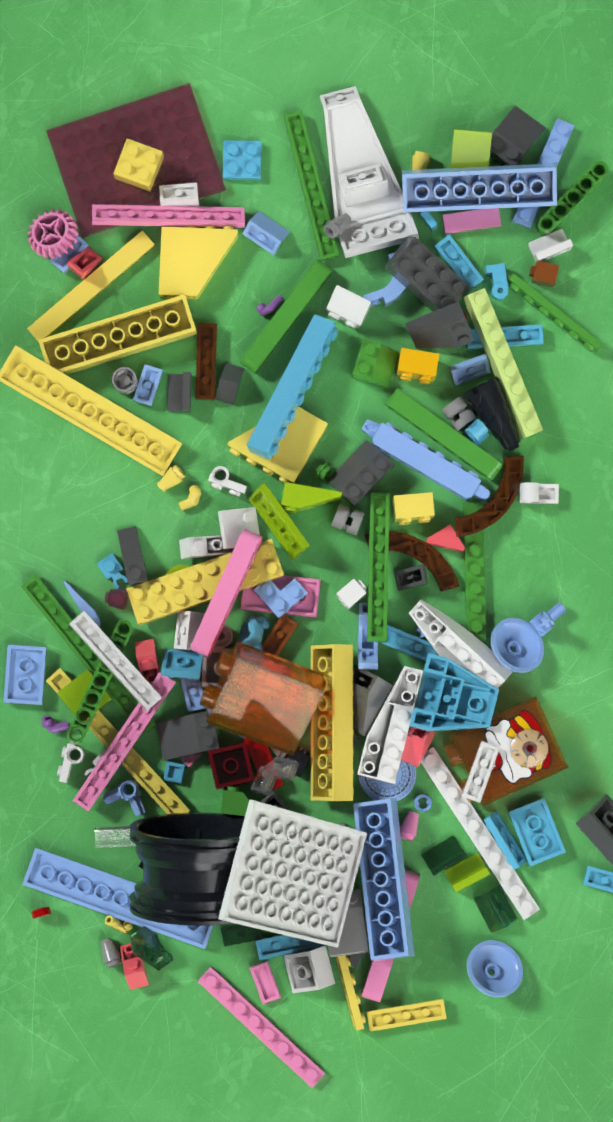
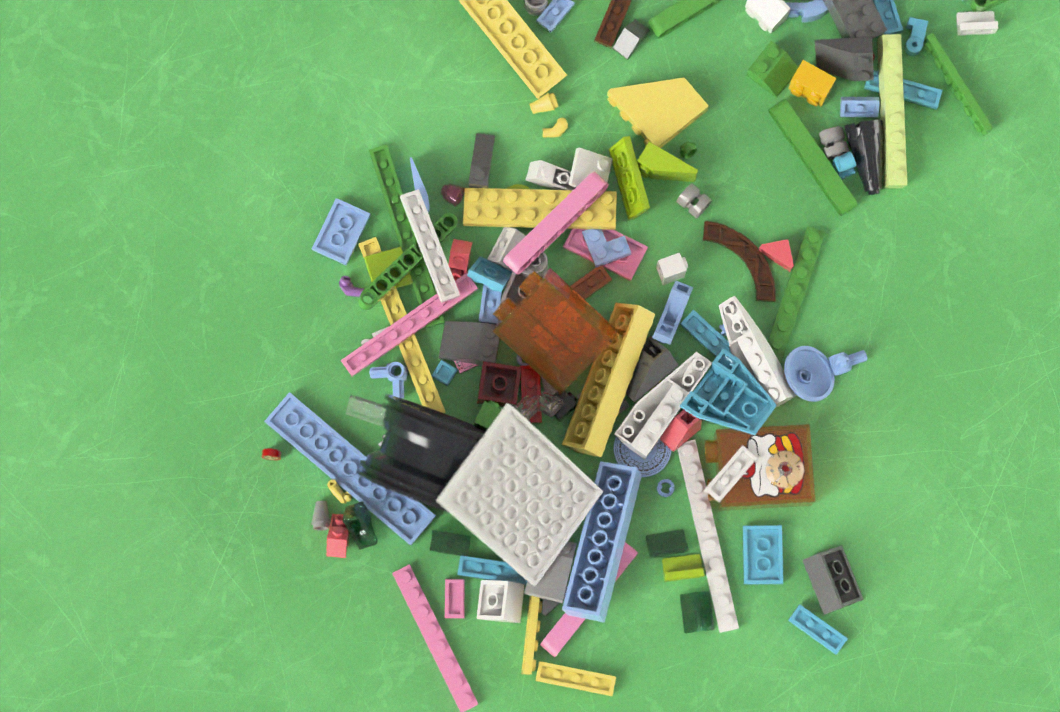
camera: 25 degrees right, 5 degrees down
white plate [57,743,85,783] -> none
medium azure plate [97,553,128,589] -> none
dark grey panel [167,372,192,413] -> none
white plate [208,466,247,497] -> none
medium azure hair [237,615,269,657] -> none
medium azure brick [247,314,338,460] -> none
dark grey slope [327,440,394,507] -> none
light blue hinge [362,419,490,501] -> none
bright green plate [367,492,390,643] -> none
light yellow brick [392,492,435,525] -> none
dark grey slope [394,564,429,591] -> none
bright pink cone [400,811,419,841] -> none
reddish brown tile [455,456,524,537] -> none
light blue dish [467,940,523,997] -> none
medium azure plate [484,811,527,870] -> none
white plate [519,482,559,504] -> none
dark orange brick [529,260,559,287] -> none

